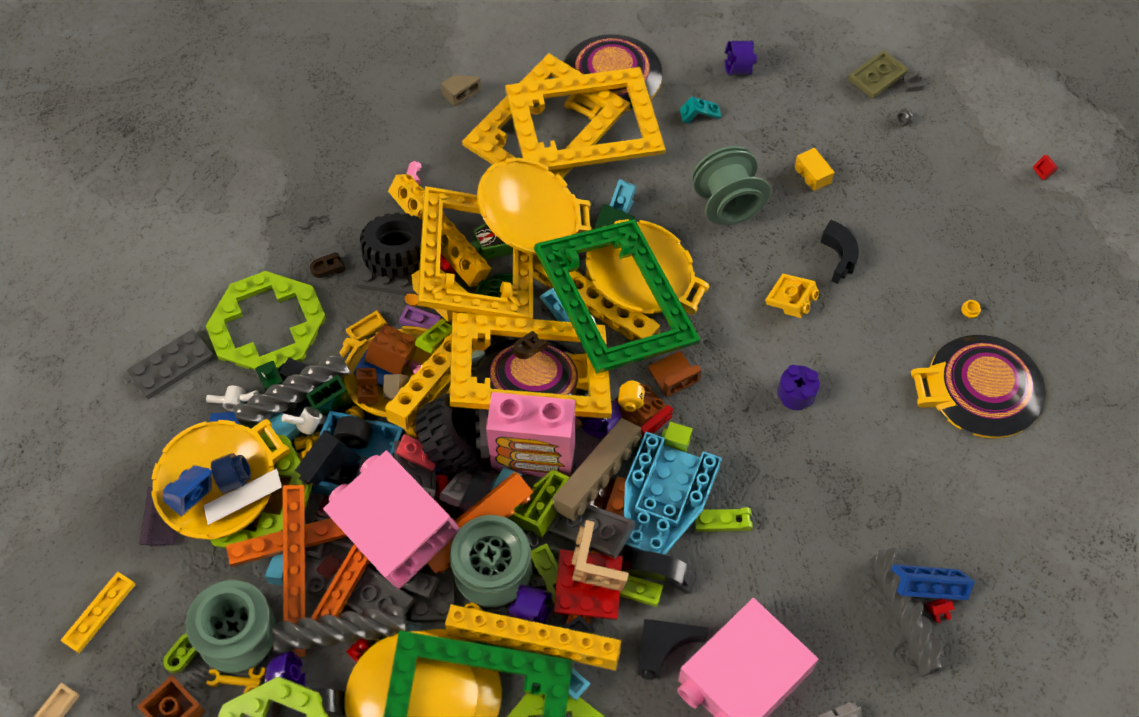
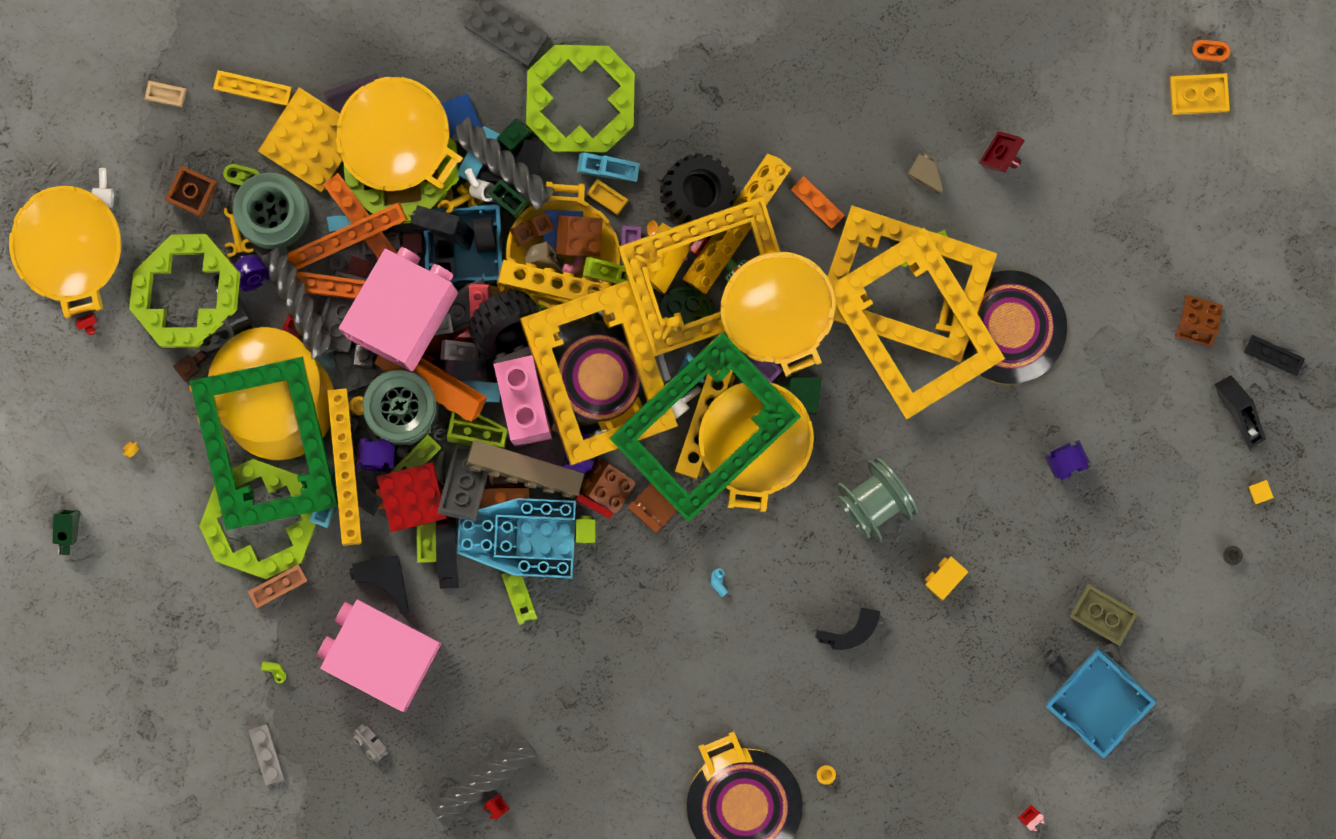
camera: 70 degrees right, 25 degrees up
blue slope [163,465,212,517] -> none
white sticker [204,469,282,525] -> none
white piece [206,386,259,412] -> none
dark blue piece [211,453,251,493] -> none
dark brown plate [310,252,345,278] -> none
yellow plate [345,406,365,420] -> none
bright pink arm [407,161,422,184] -> none
dark brown plate [513,331,548,359] -> none
tan bracket [571,520,628,591] -> none
medium azure slope [609,179,637,213] -> none
yellow head [618,380,645,412] -> none
teal bracket [679,96,722,124] -> none
yellow plate [765,274,819,318] -> none
dark purple brick [777,365,820,410] -> none
blue fence [891,564,975,600] -> none
none -> yellow plate [258,87,343,193]
none -> medium azure slope [577,152,640,182]
none -> medium azure arm [710,568,729,598]
none -> orange plate [790,176,845,230]
none -> dark red tile [979,131,1025,173]
none -> dark azure tile [1046,646,1157,759]

